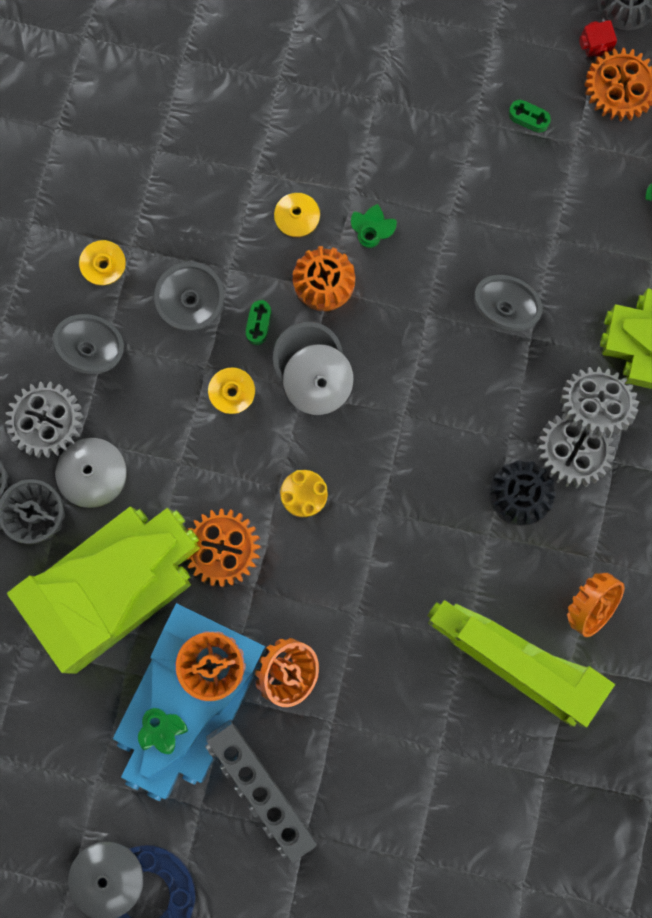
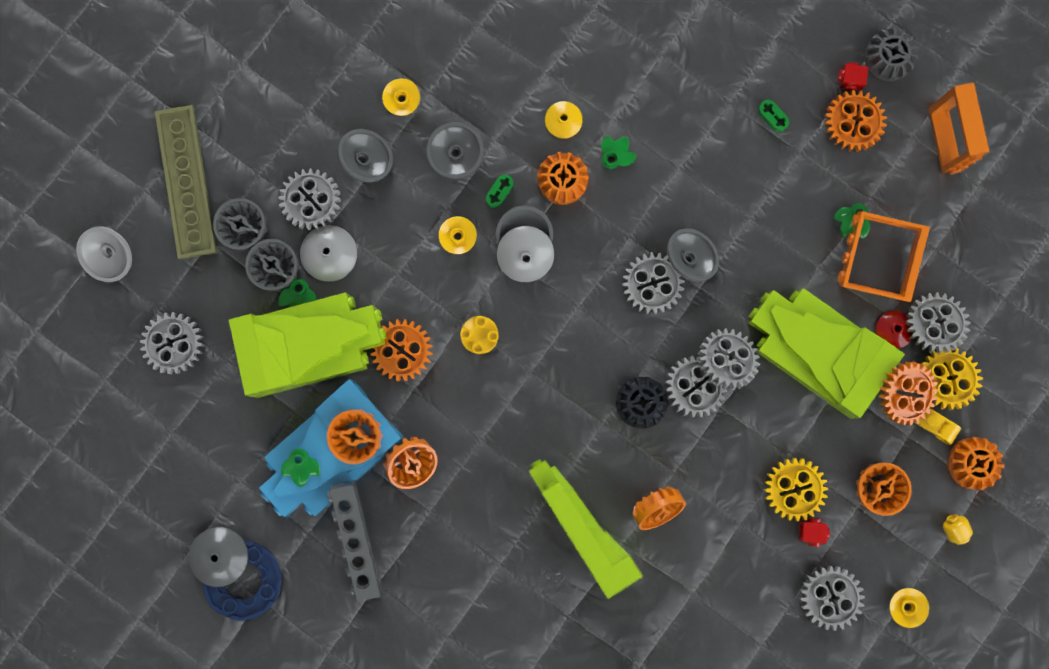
camera: 20 degrees right, 5 degrees up
none -> green plate [278,279,317,307]
none -> light grey gear [622,252,685,315]

